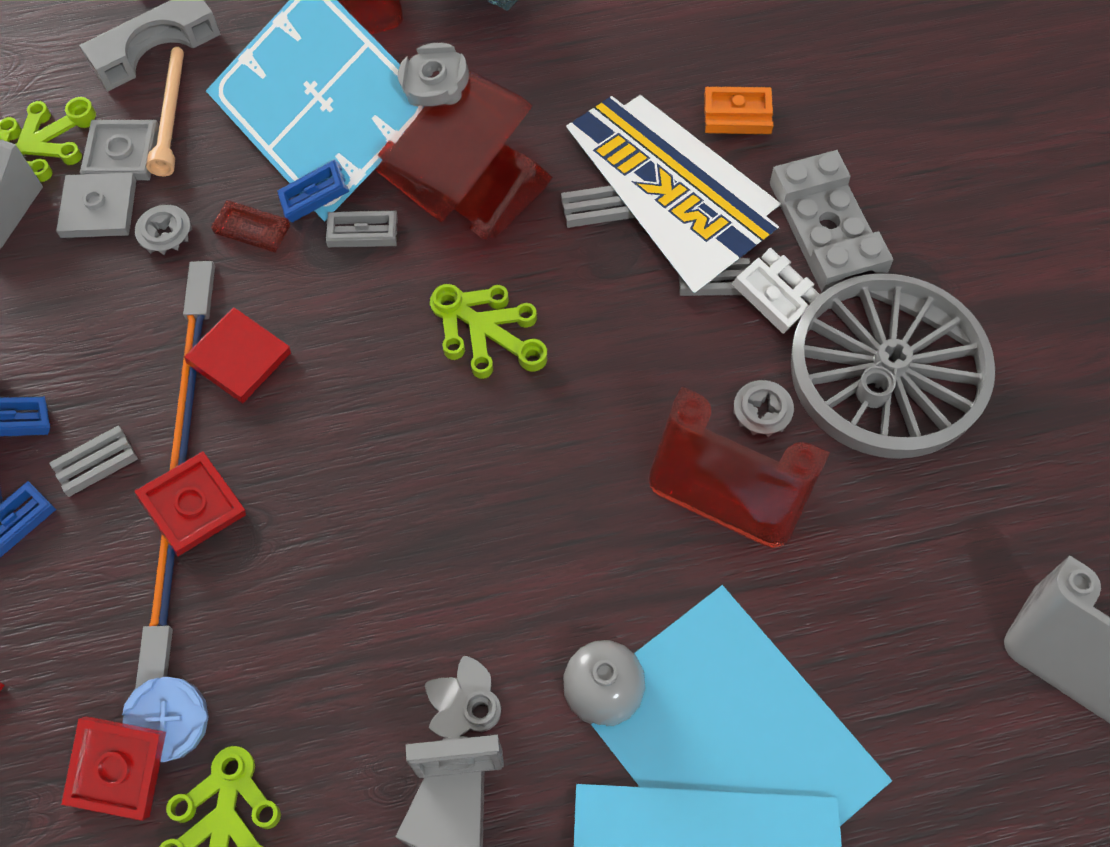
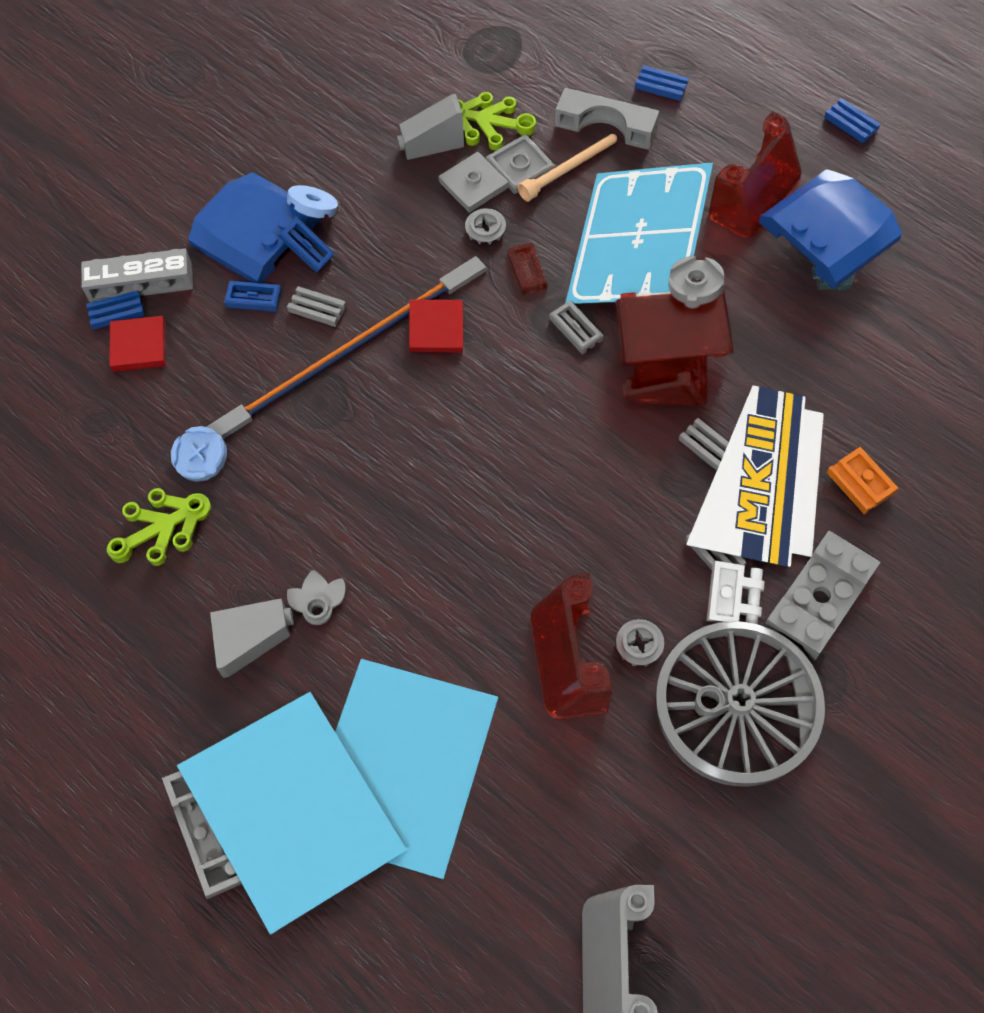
camera: 55 degrees right, 0 degrees up
red tile [61,716,166,821] -> none
red tile [134,452,246,557] -> none
blue tile [277,159,349,223] -> none
light grey plate [406,735,504,778] -> none
lime plant [430,284,547,379] -> none
light grey cylinder [563,640,645,726] -> none

